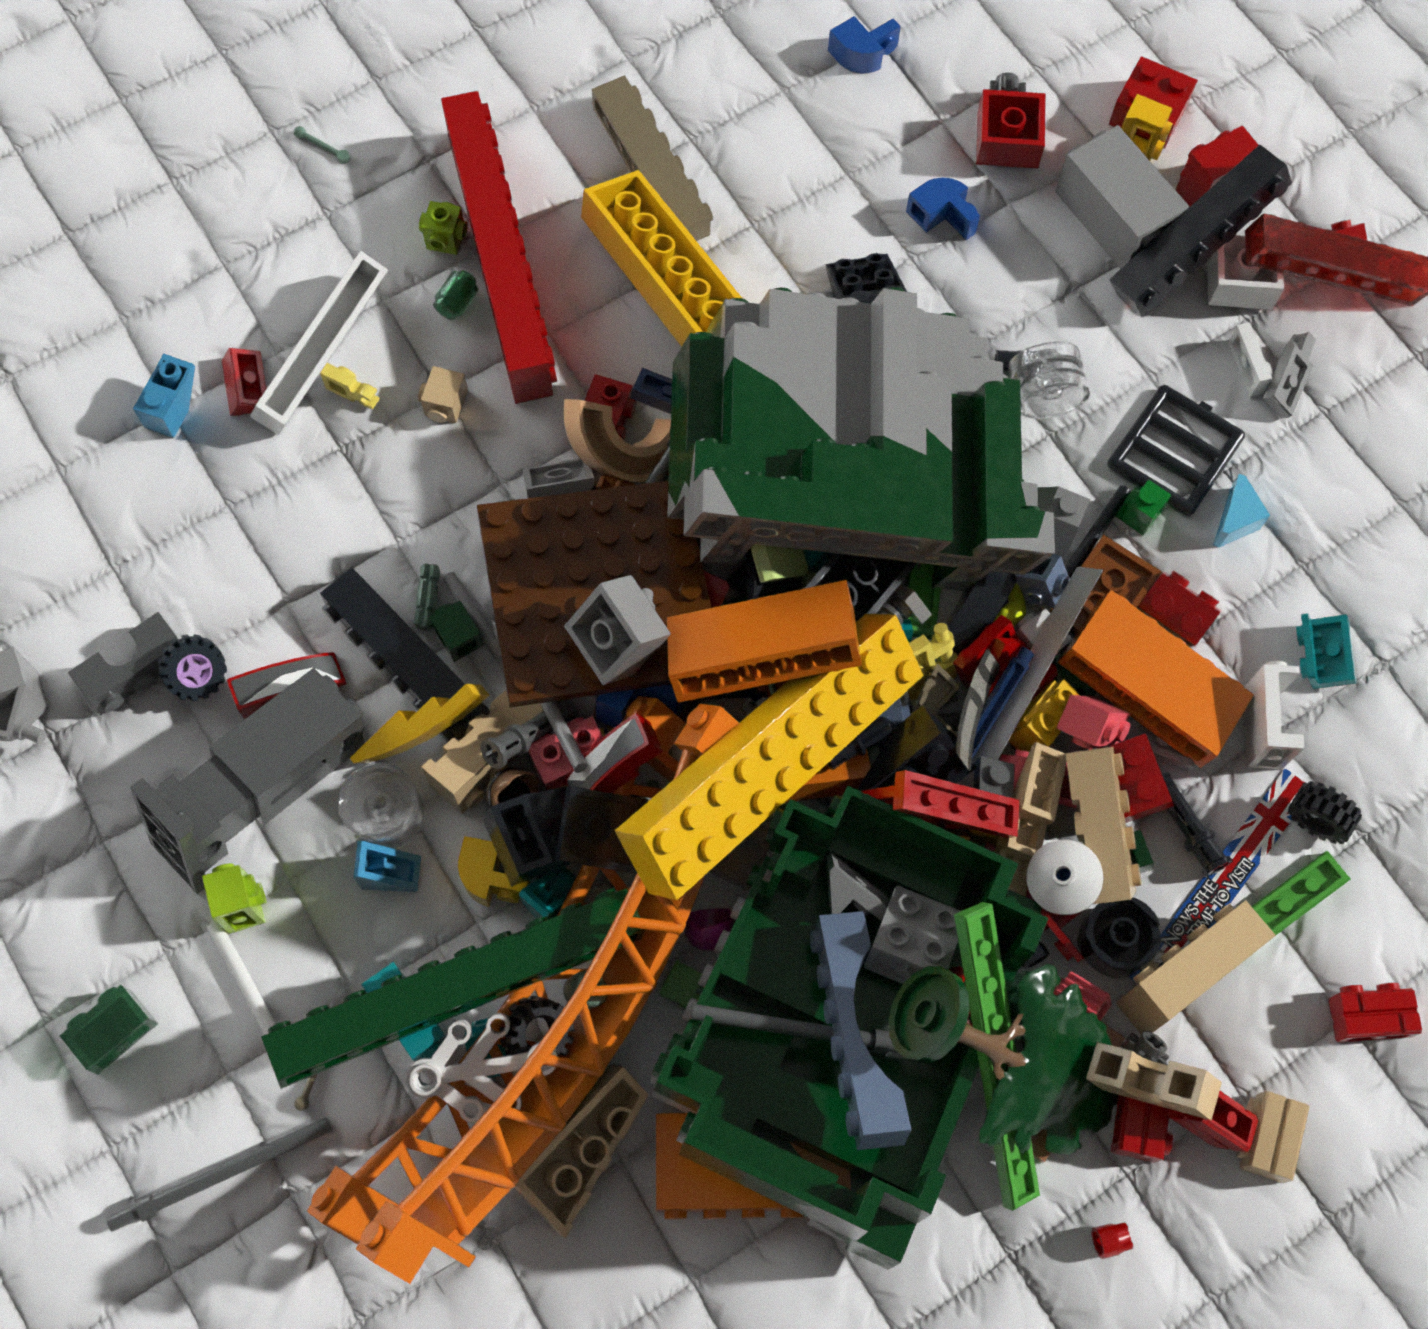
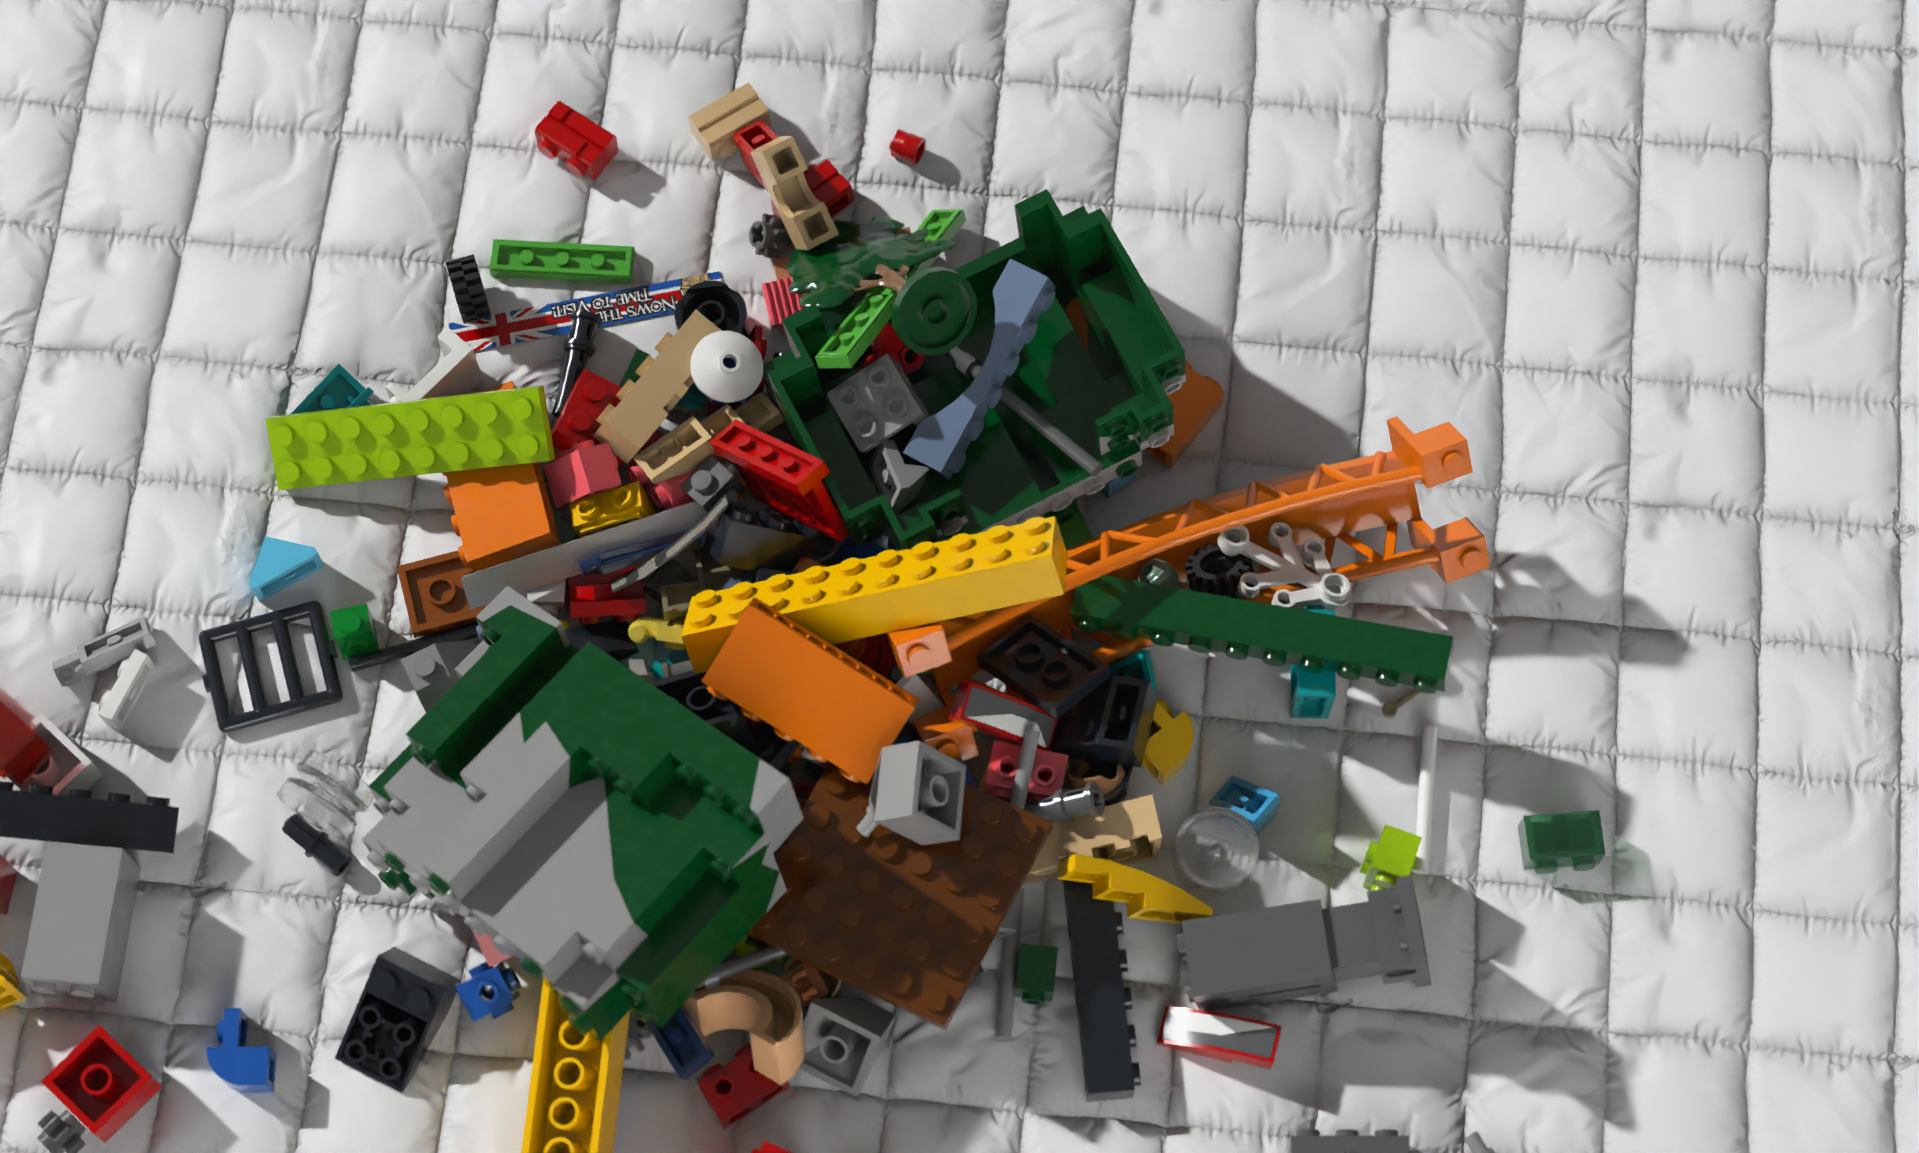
camera: 140 degrees left, 0 degrees up
dark grey bar [106,1117,332,1232] -> none
black wheel [158,634,227,701] -> none
sand green axle [414,563,440,630] -> none
tan wedge [514,1064,649,1238] -> none
tan wedge [1116,900,1276,1035] -> none
red bracket [1138,570,1222,646] -> none
none -> lime plate [265,385,555,490]

